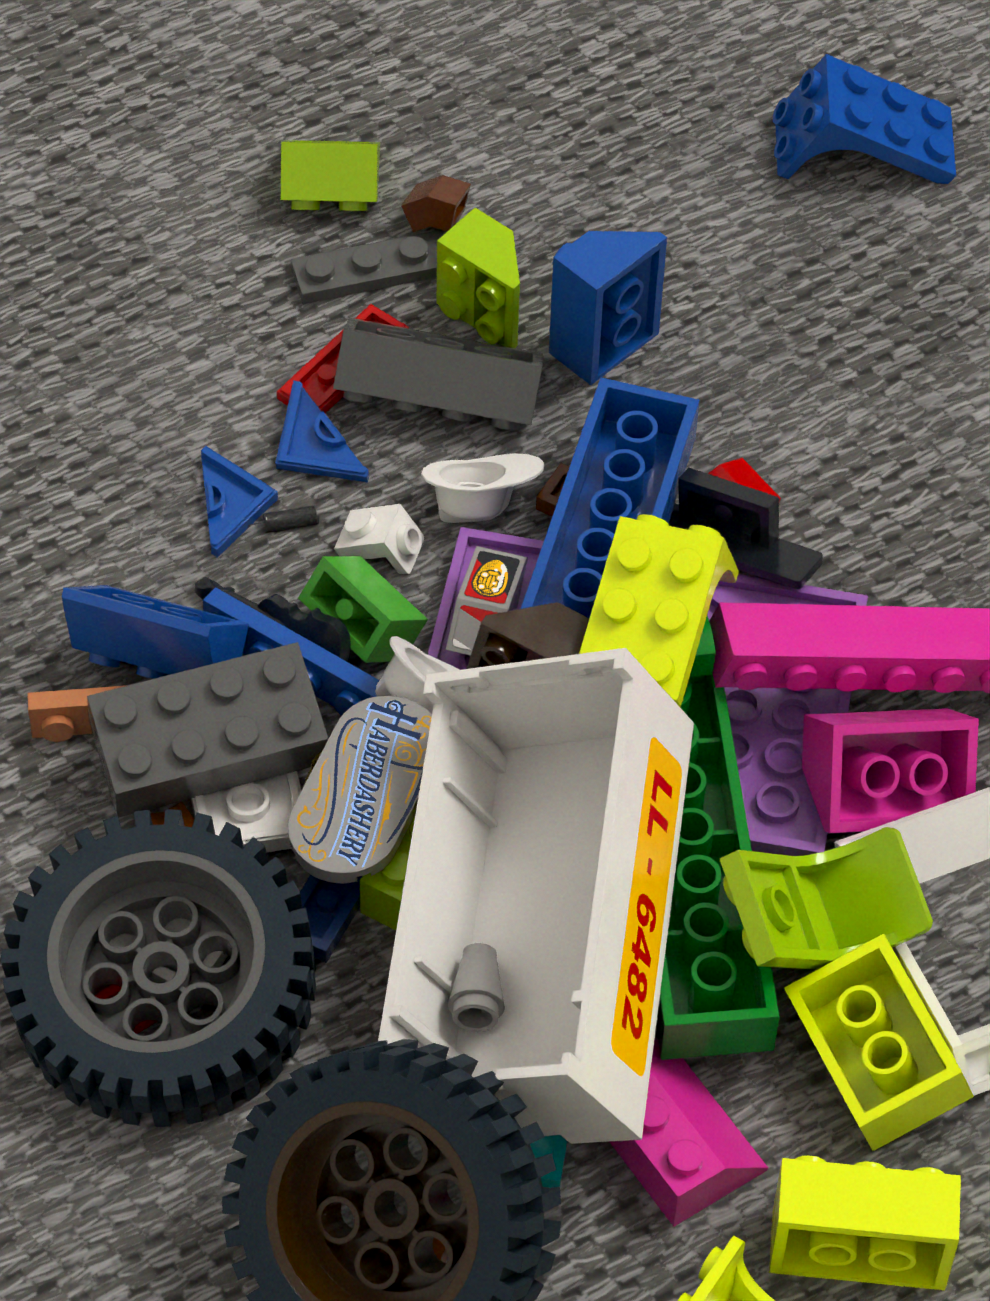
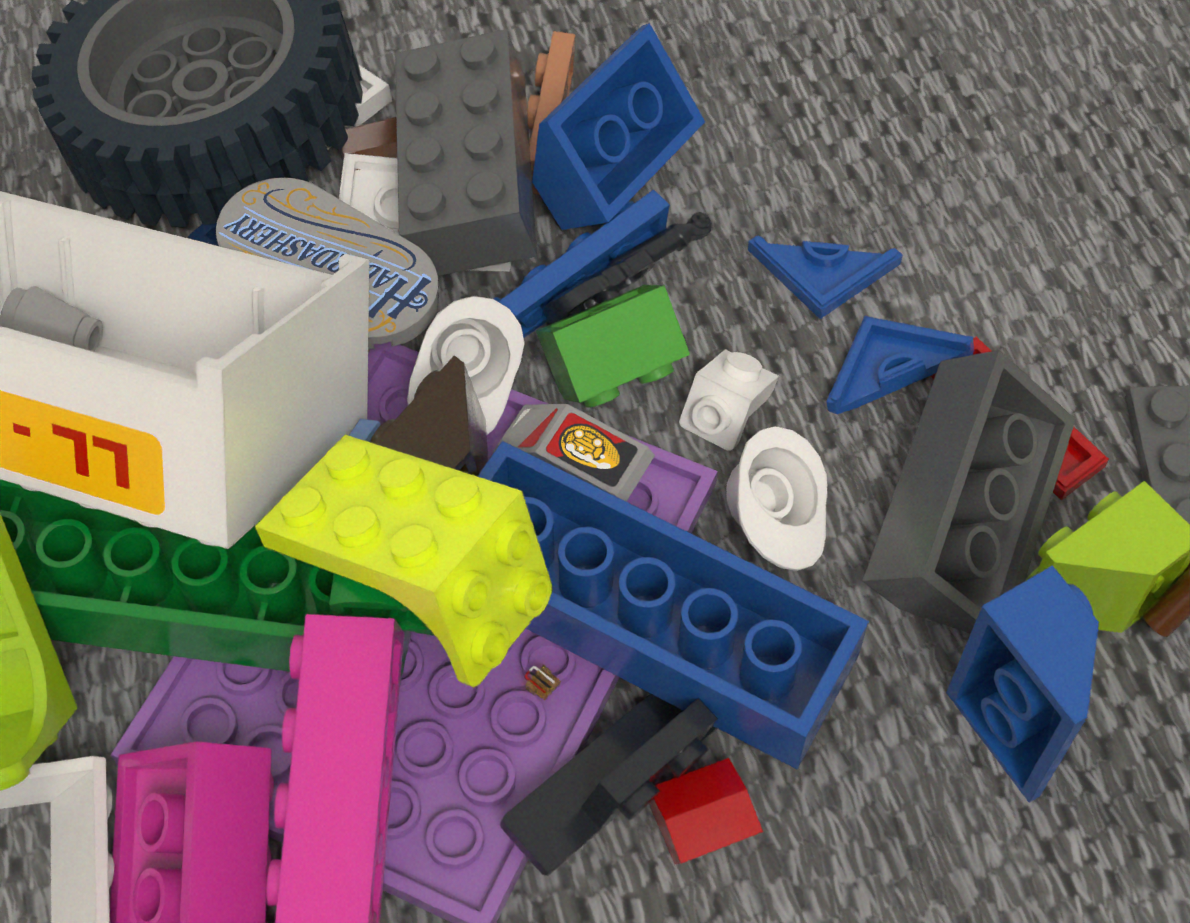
camera: 105 degrees right, 5 degrees up
dark grey piece [248,505,333,533] -> none

